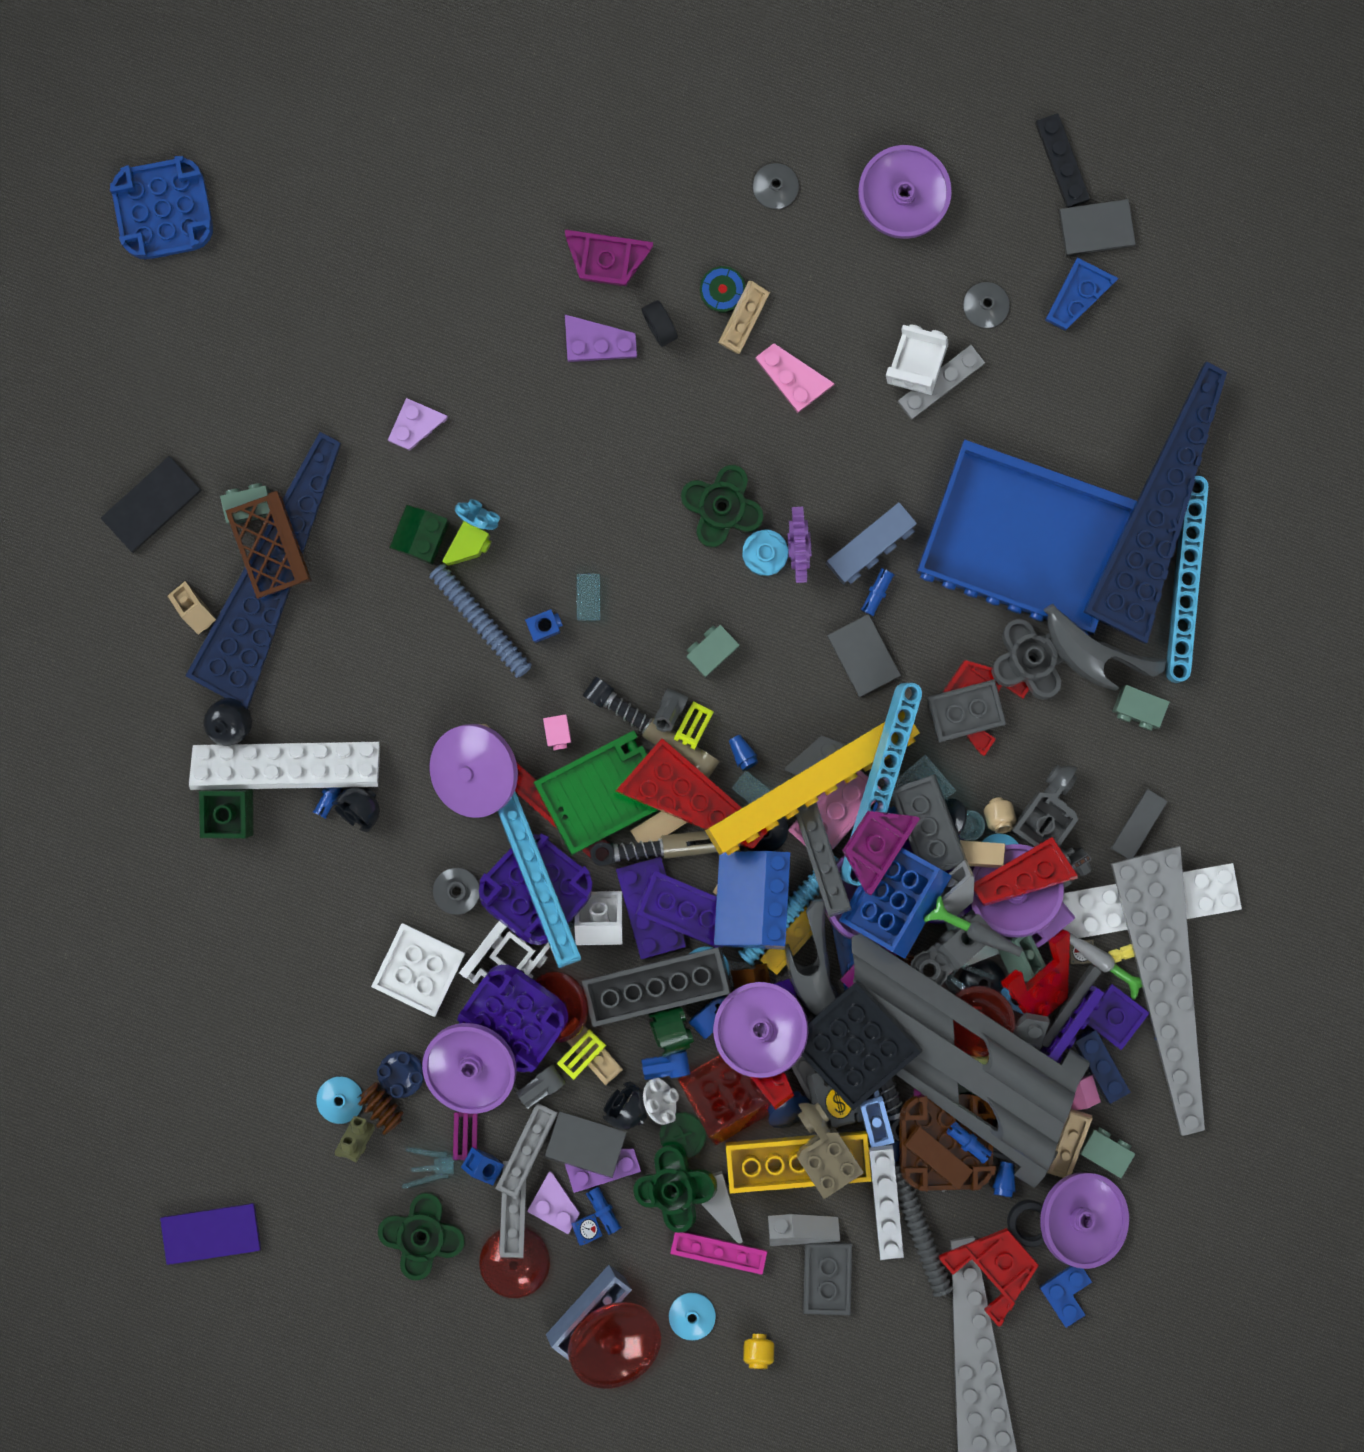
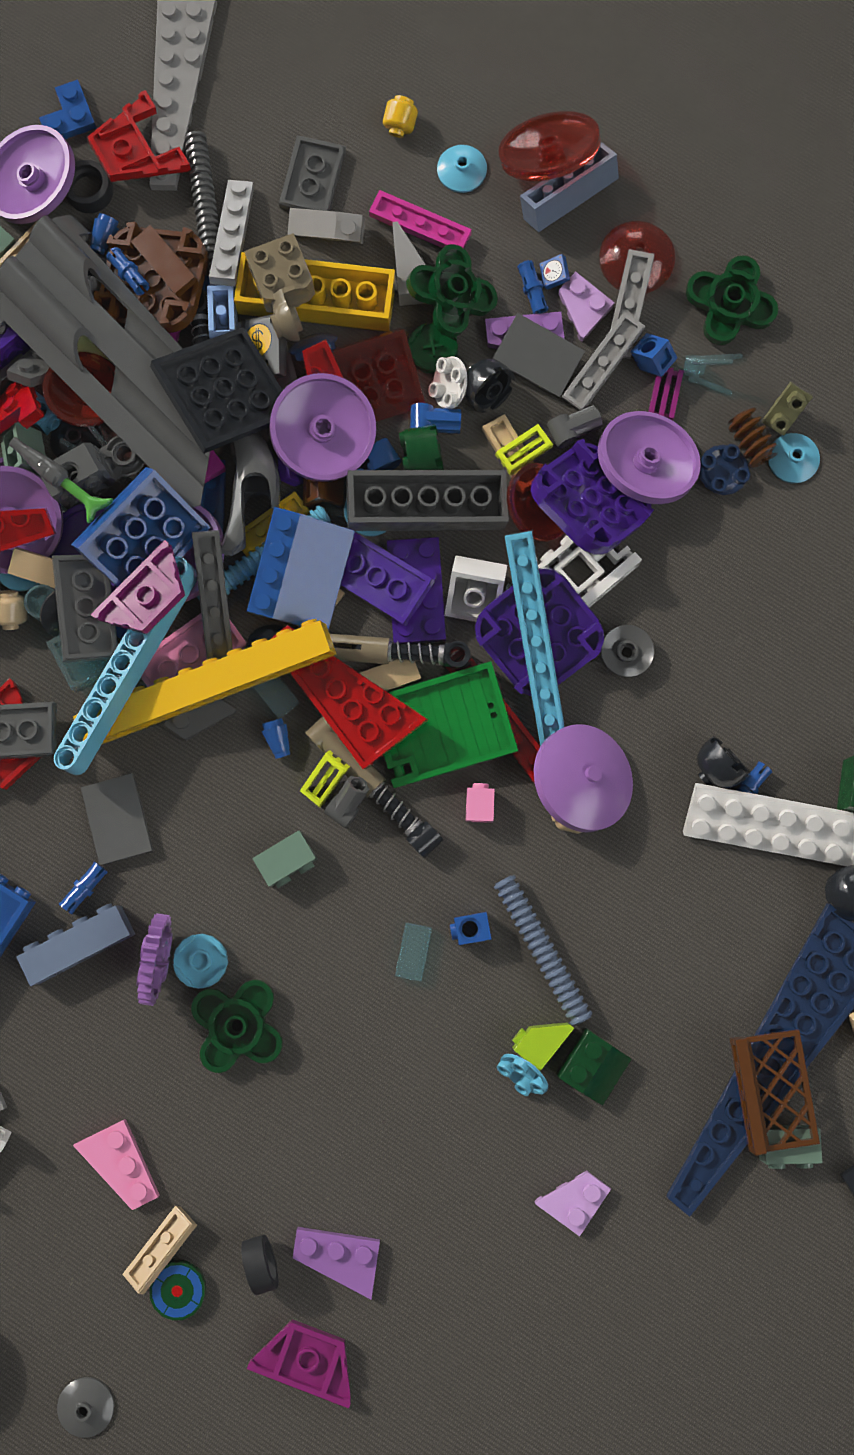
camera: 165 degrees left, 5 degrees down
white plate [371,923,466,1017] -> none
light grey slope [941,860,974,916] -> none

